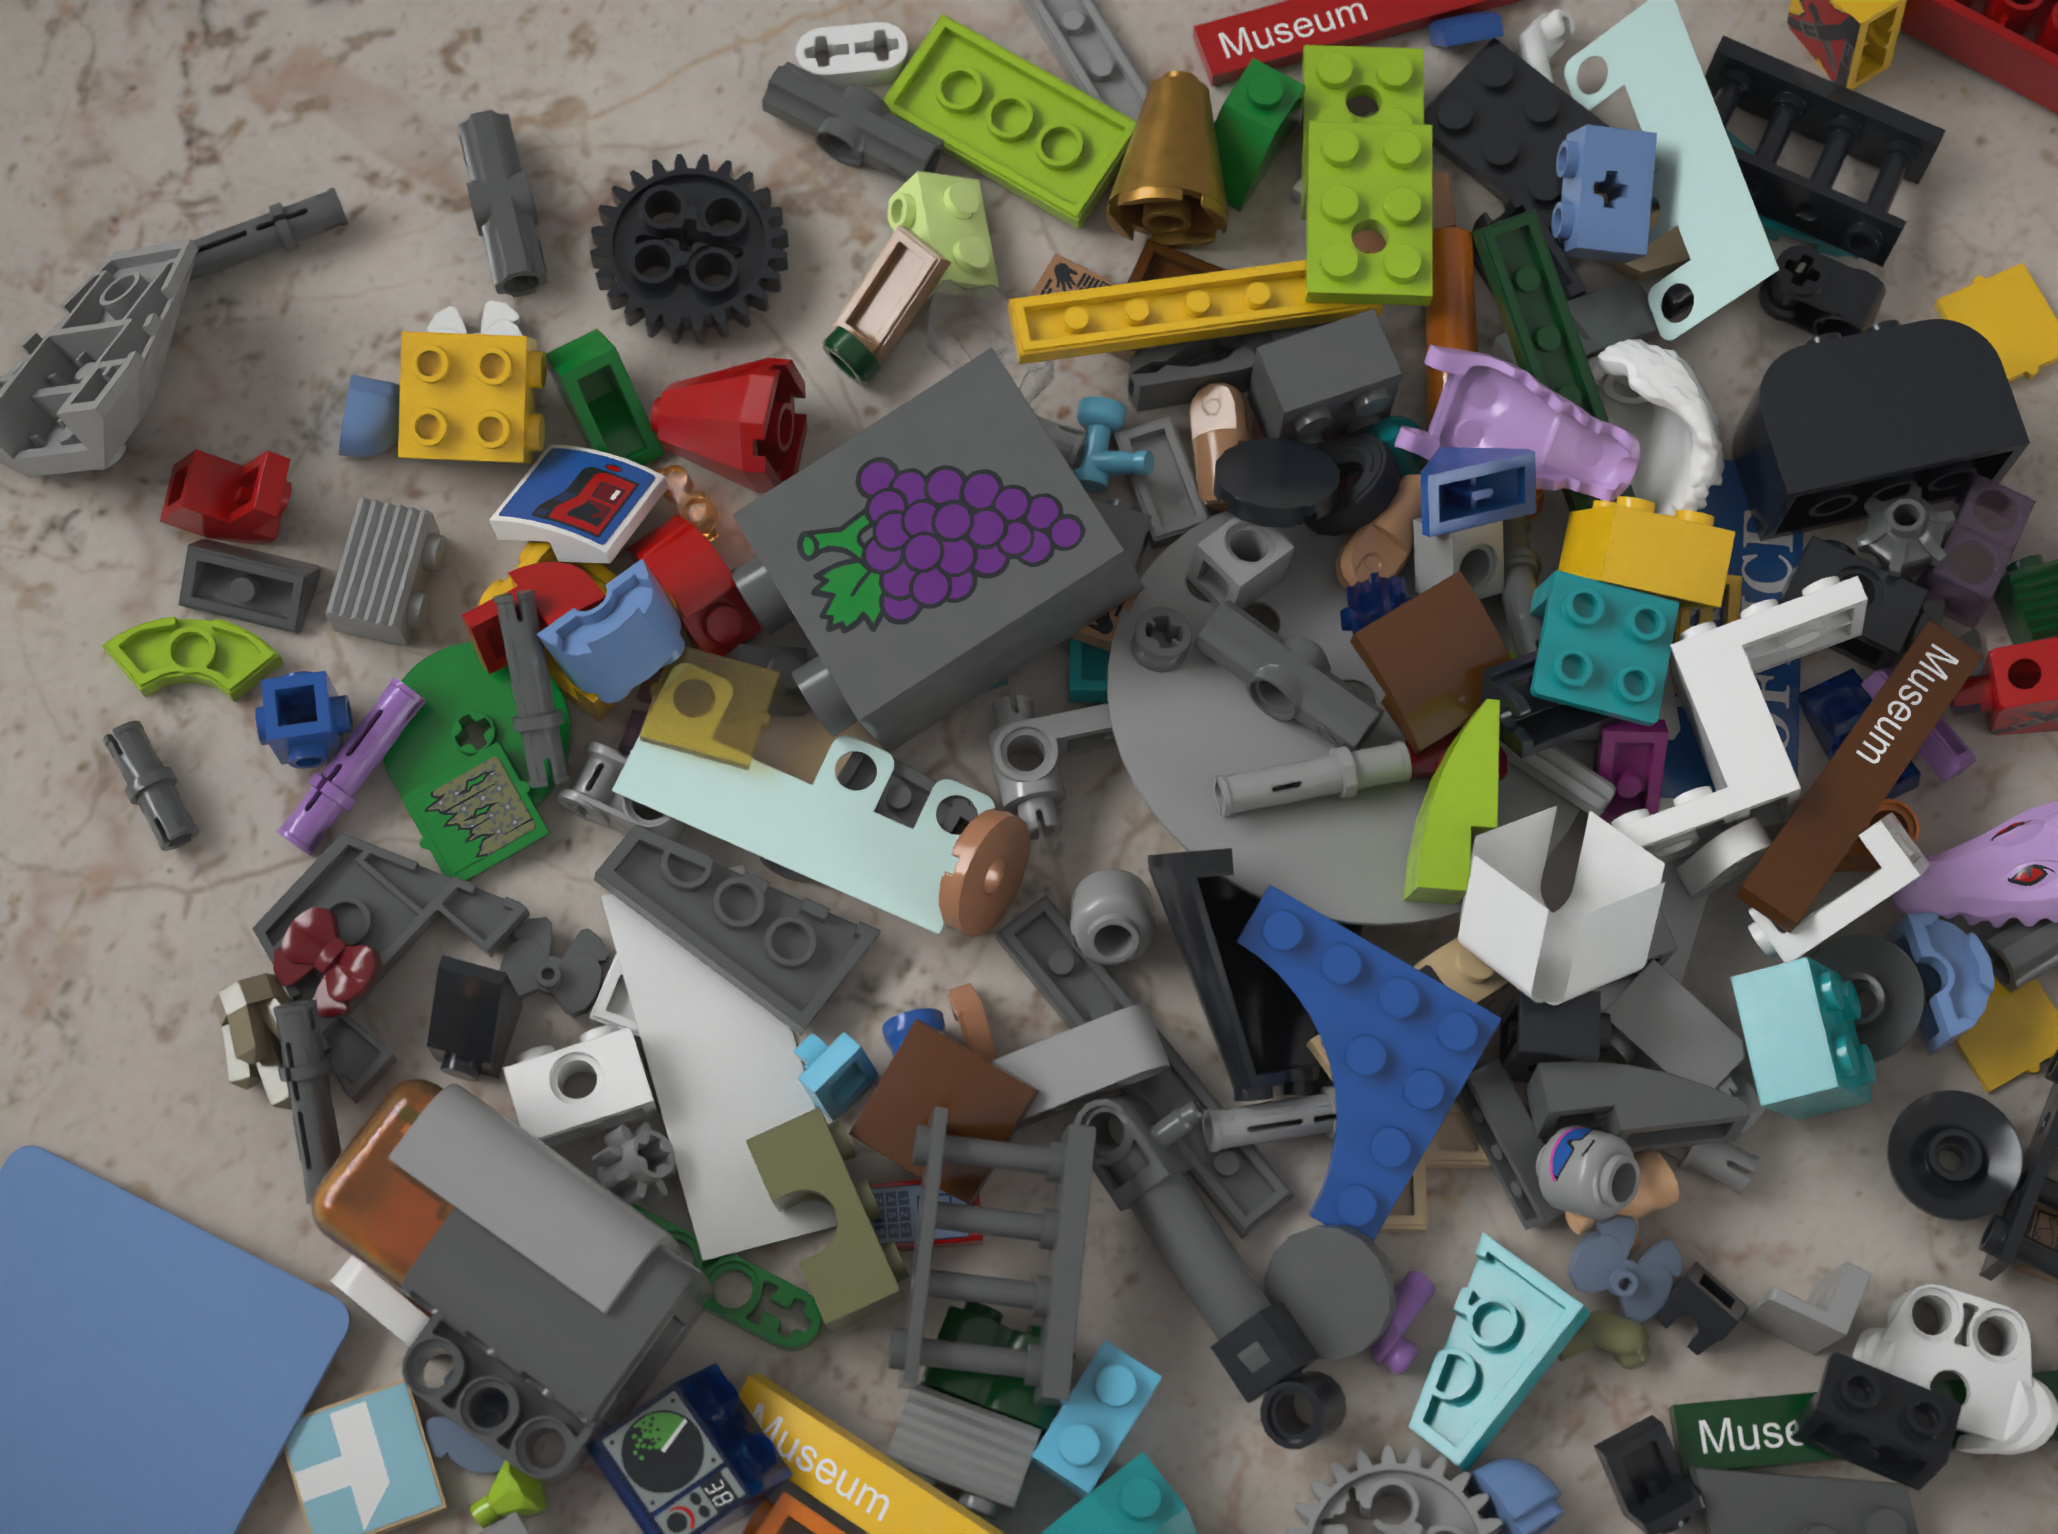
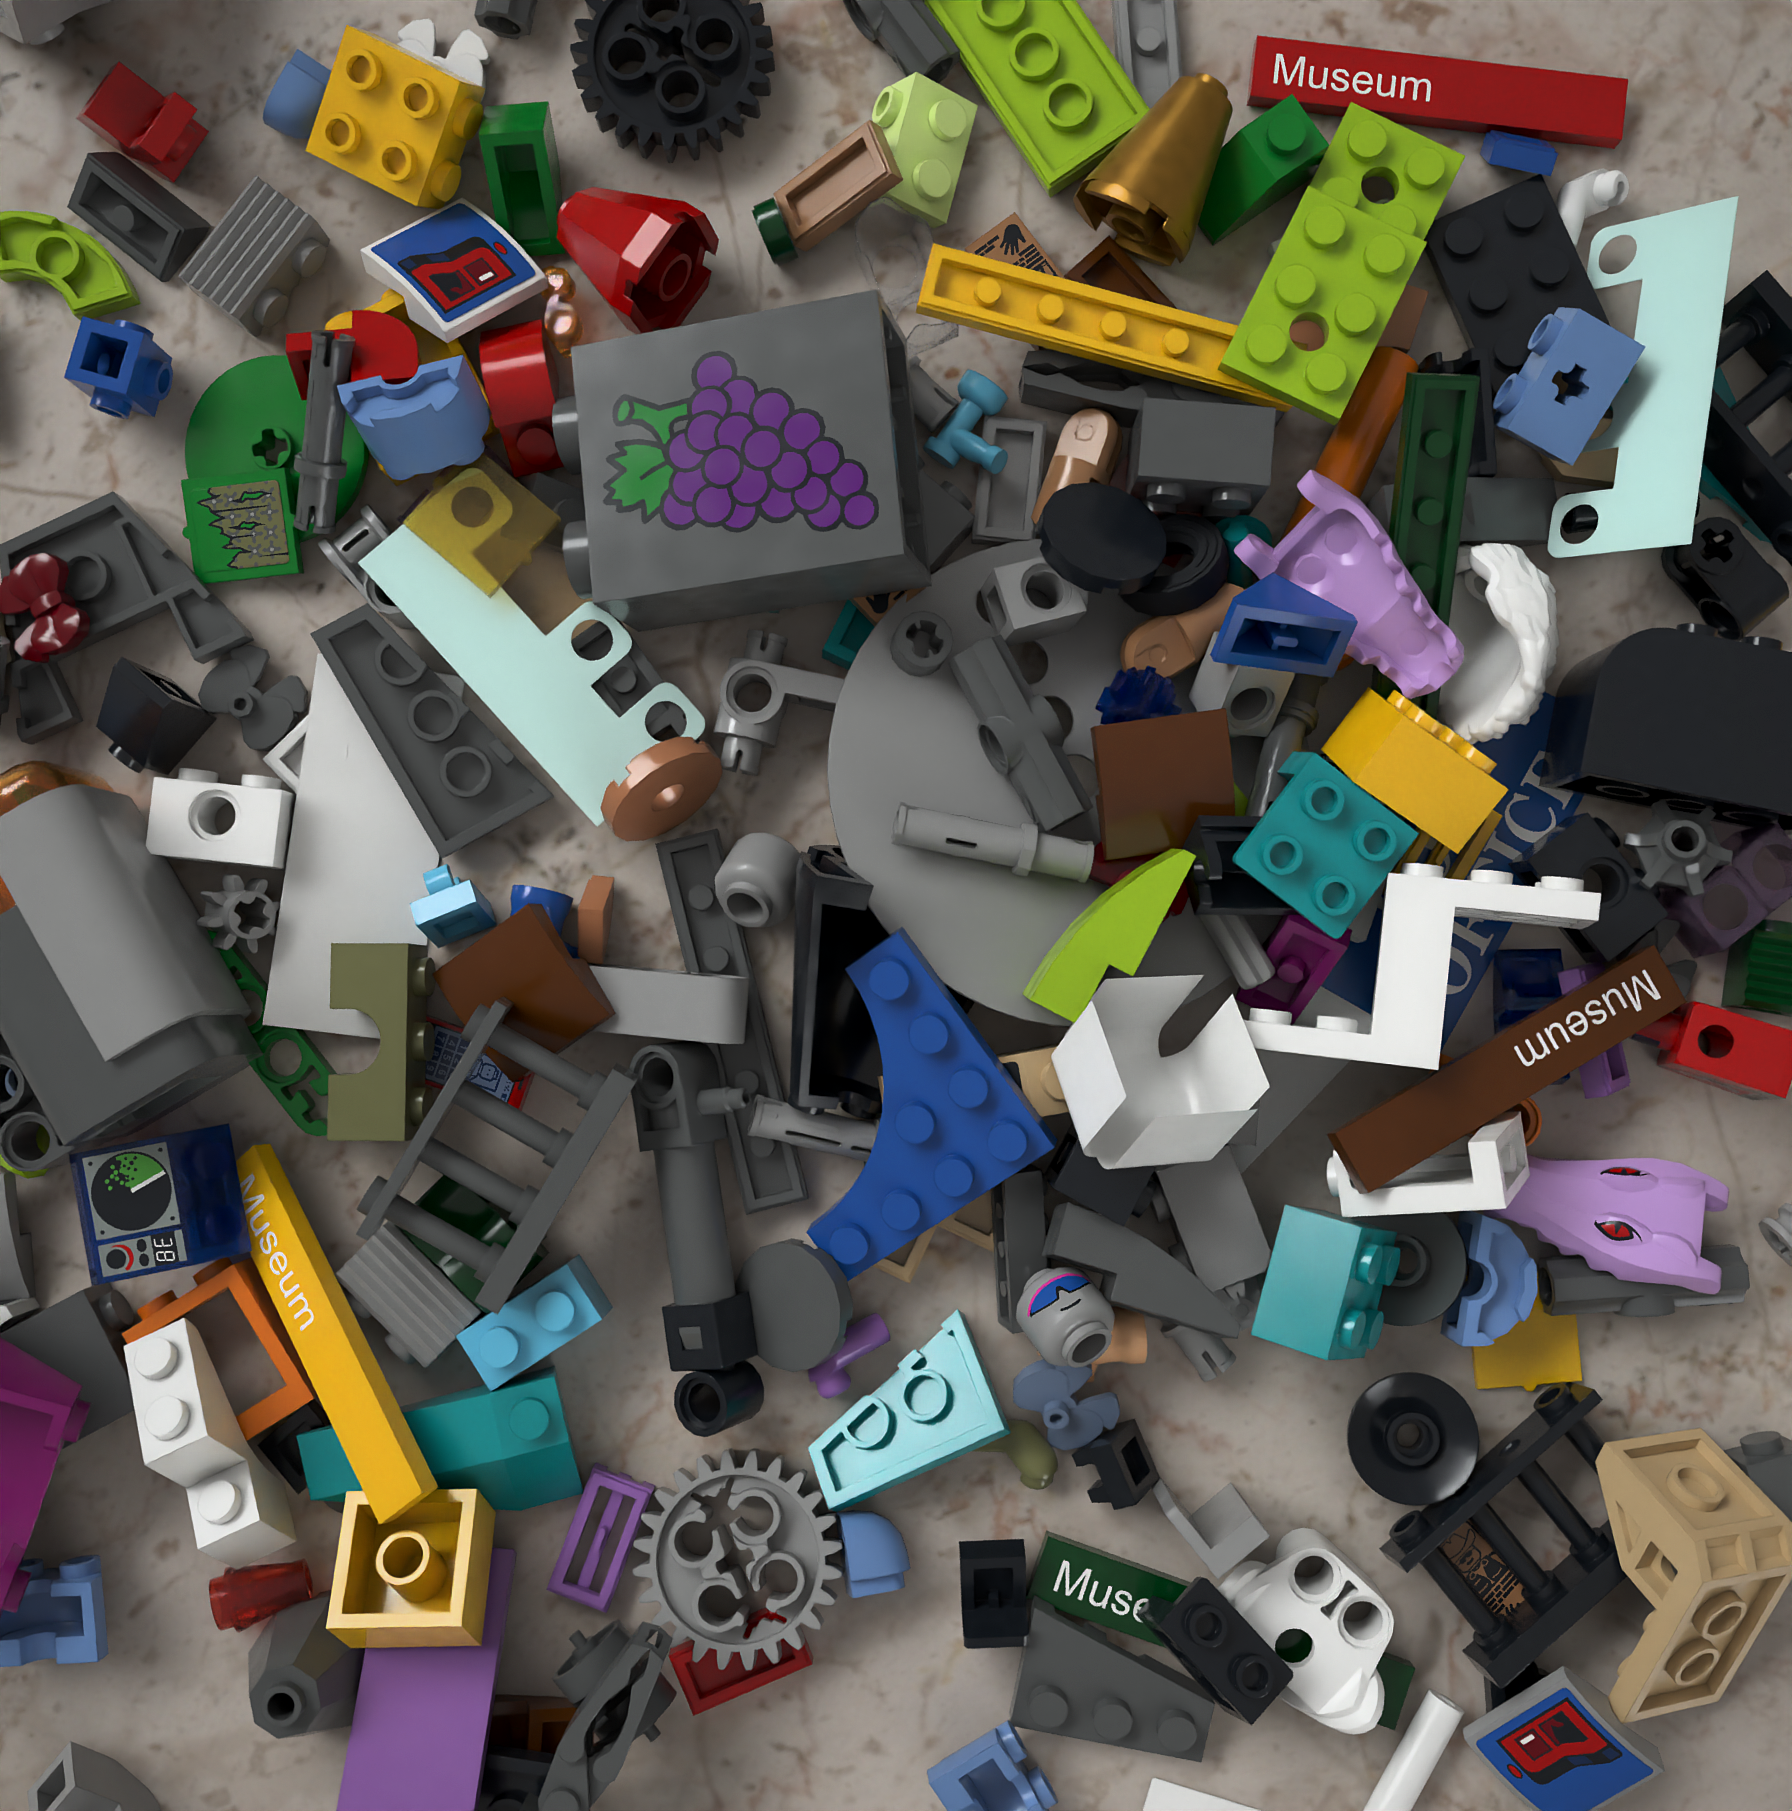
camera: 30 degrees right, 15 degrees up
medium lavender pin [277,677,427,856] -> none
white beam [1676,817,1772,899] -> none

